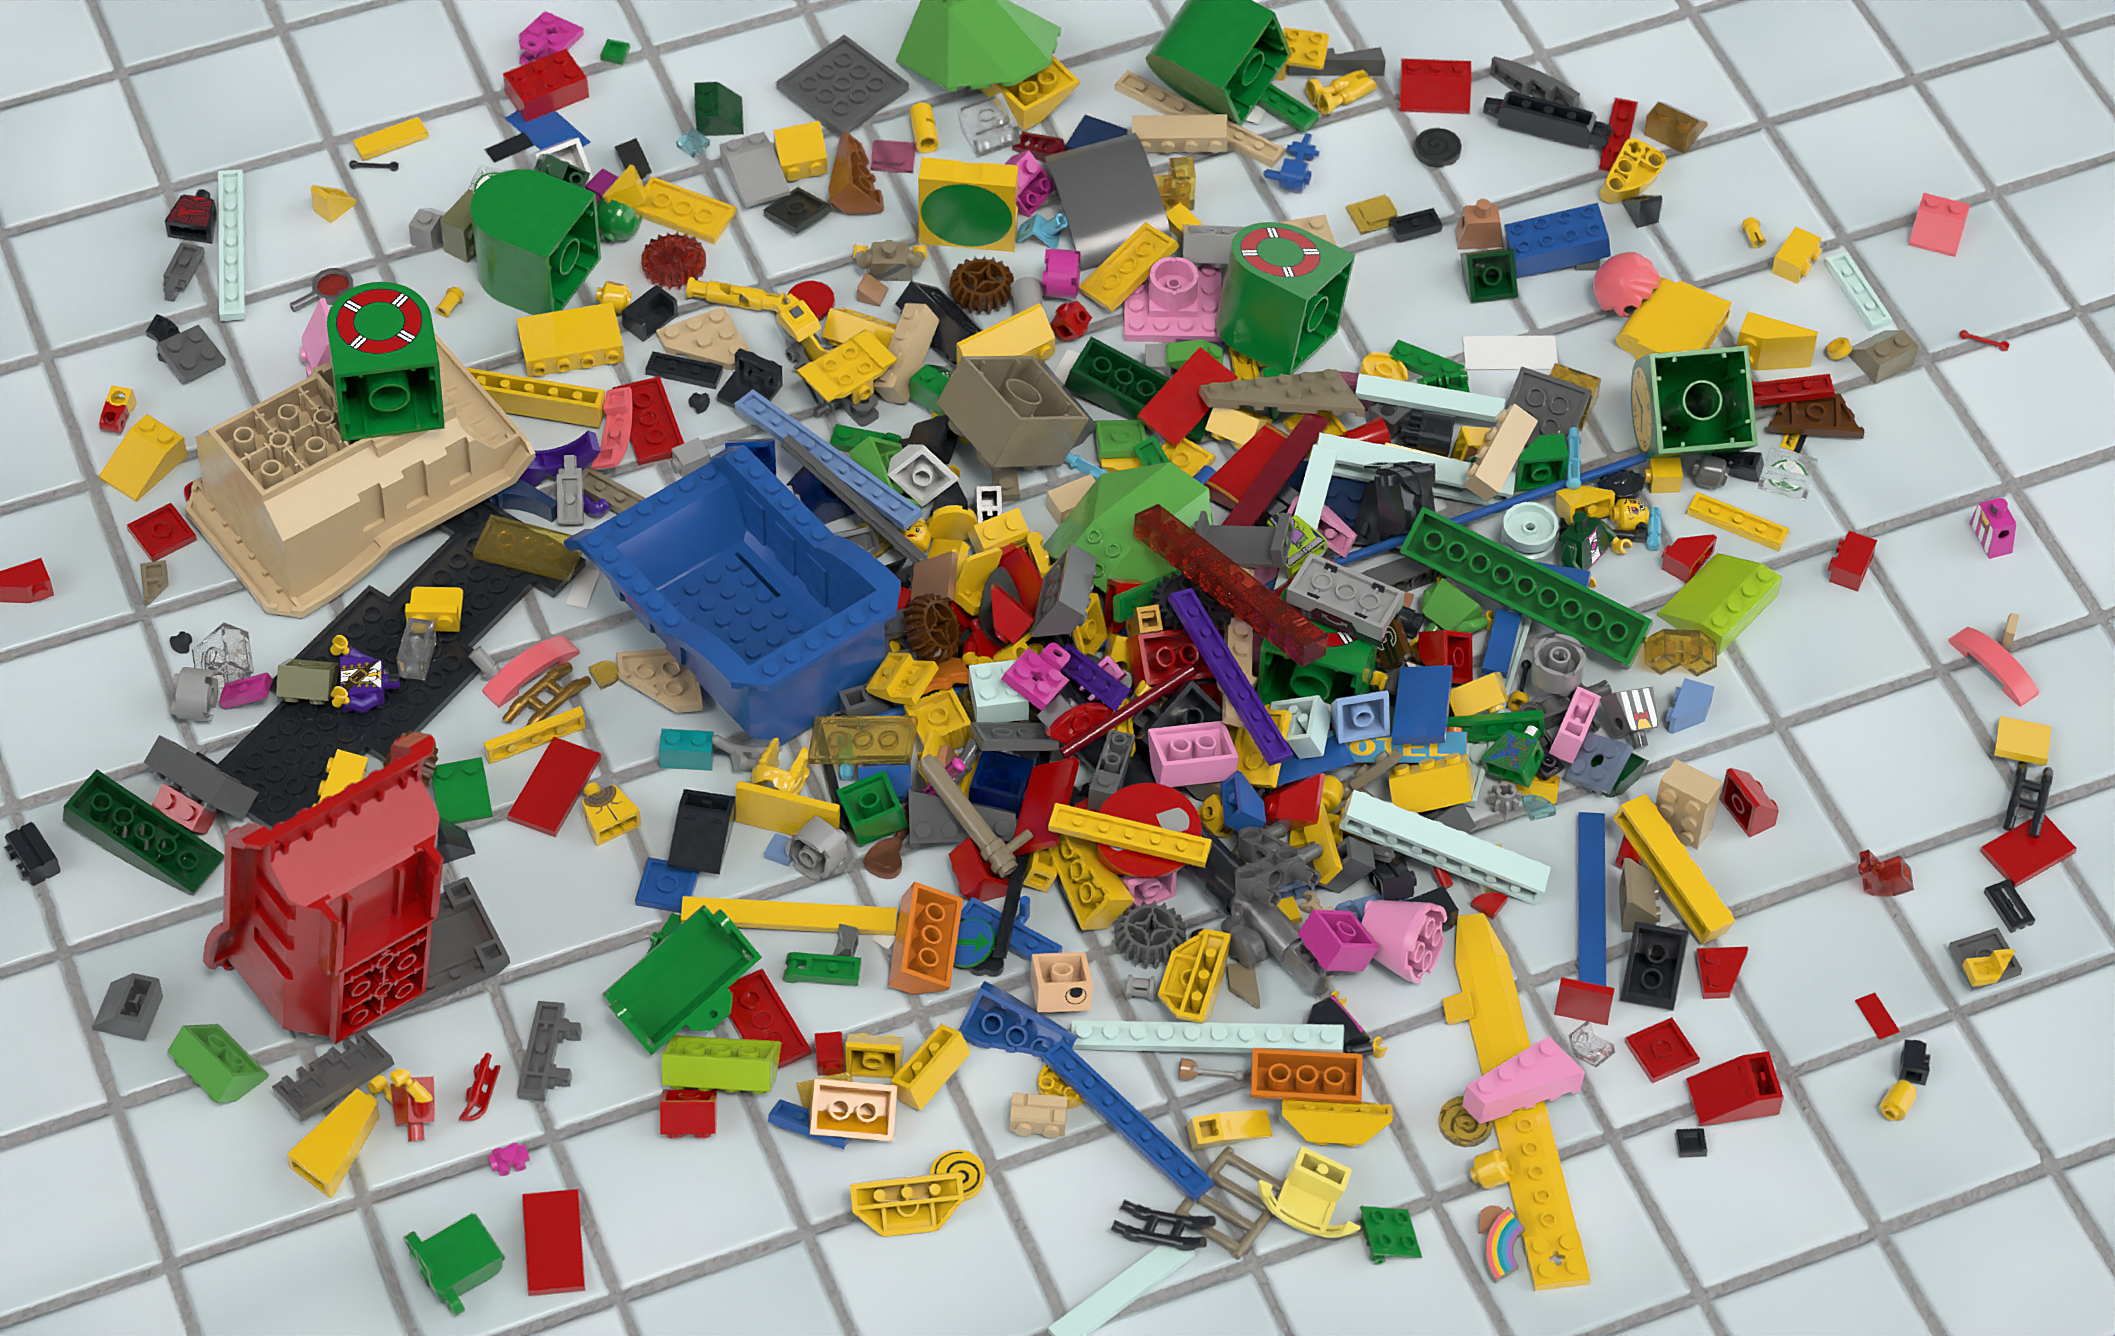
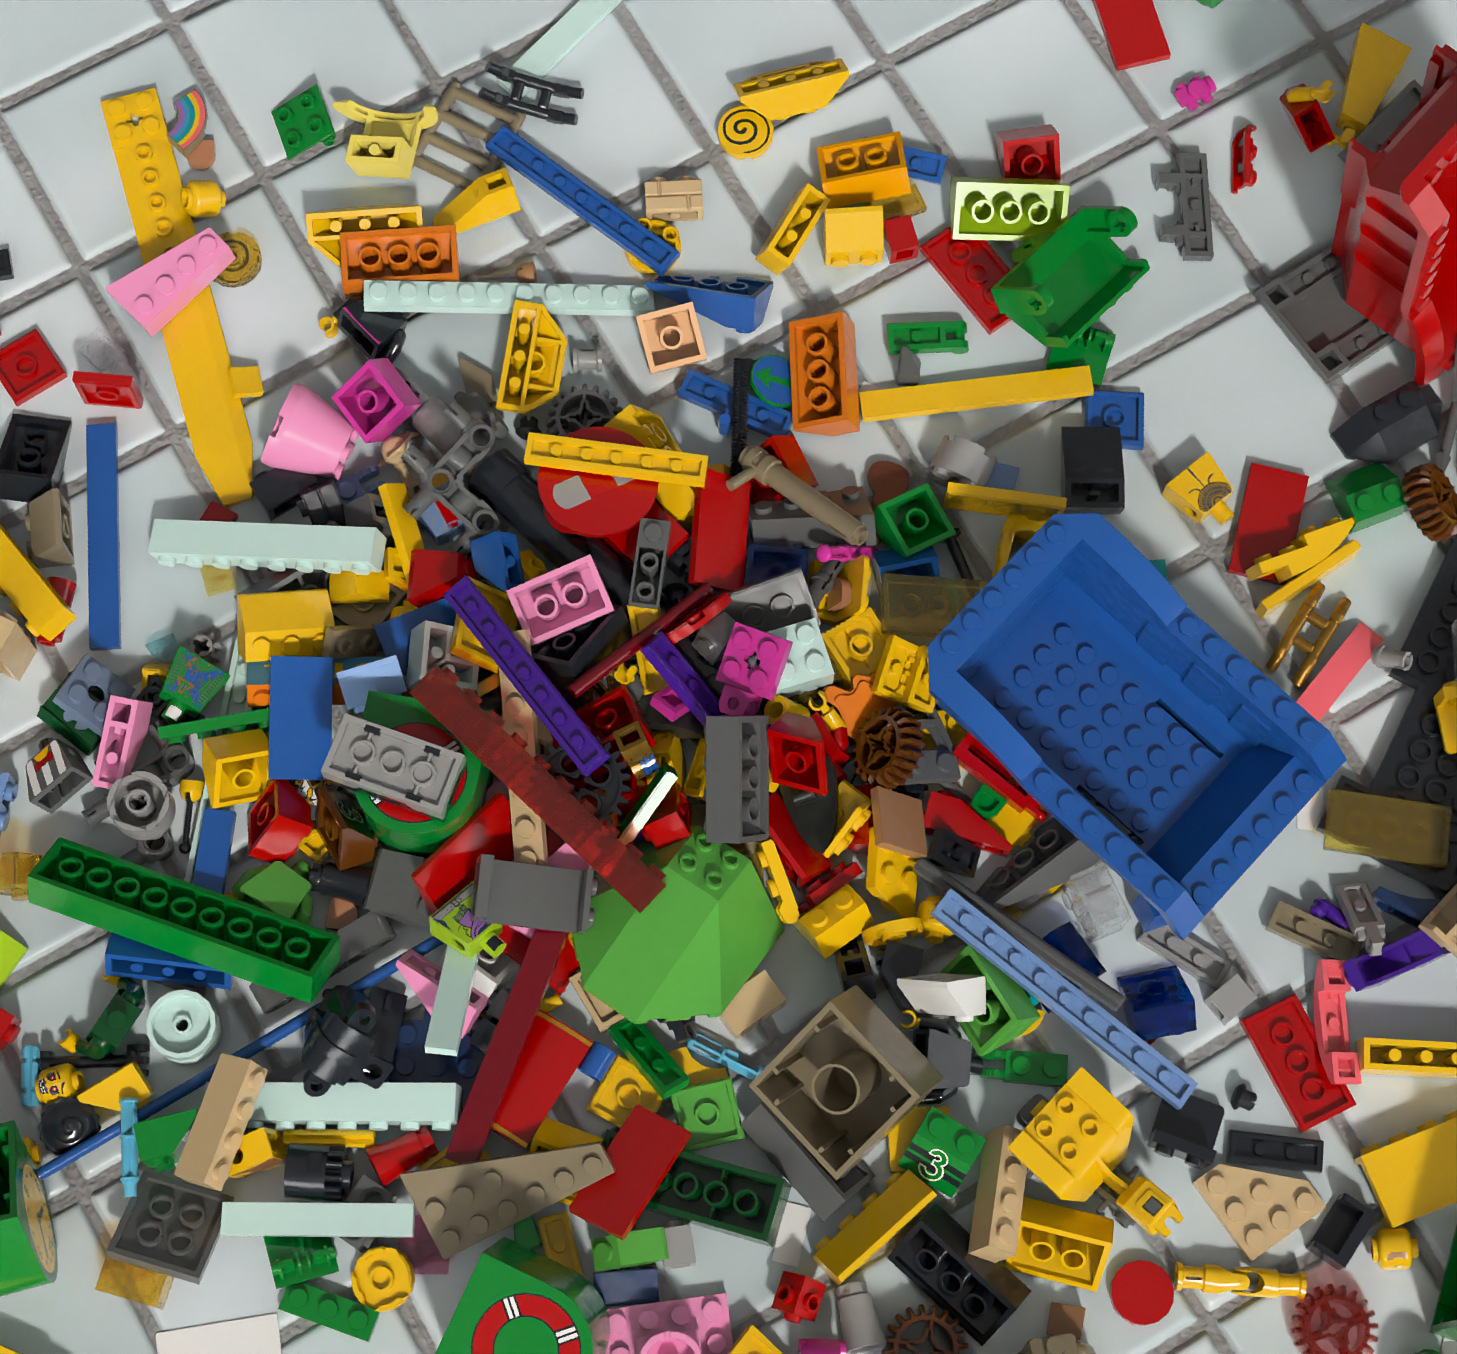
camera: 170 degrees right, 20 degrees up
none -> yellow slope [1245,517,1355,583]

